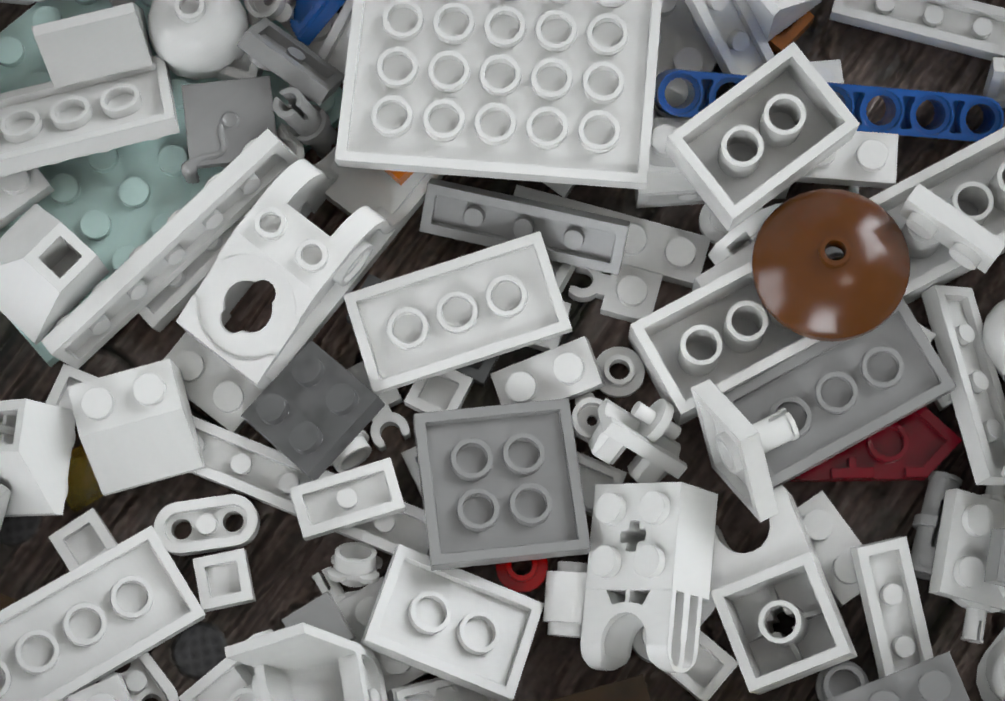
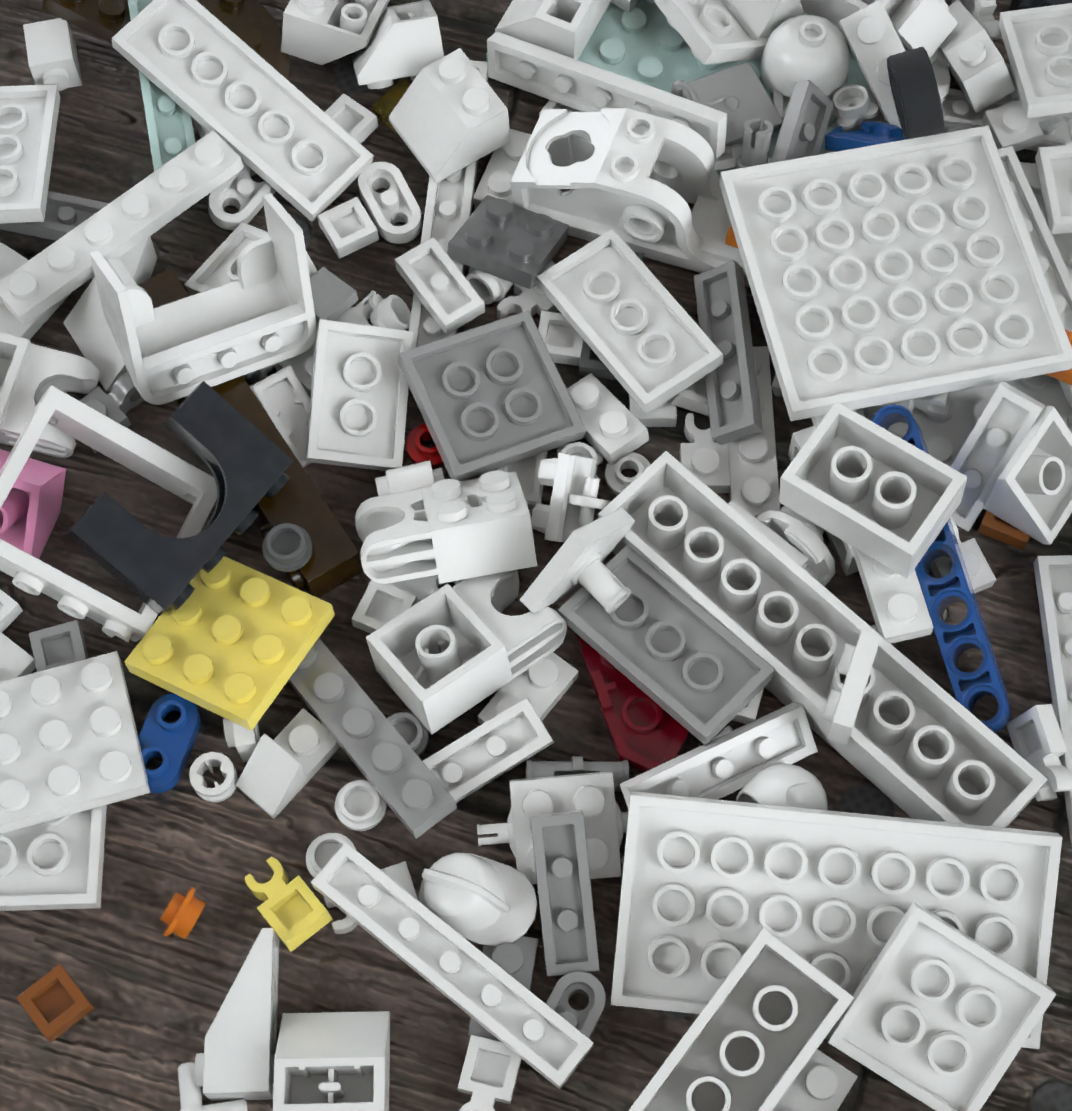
camera: 70 degrees right, 10 degrees down
reddish brown dish [751,189,910,342] -> none

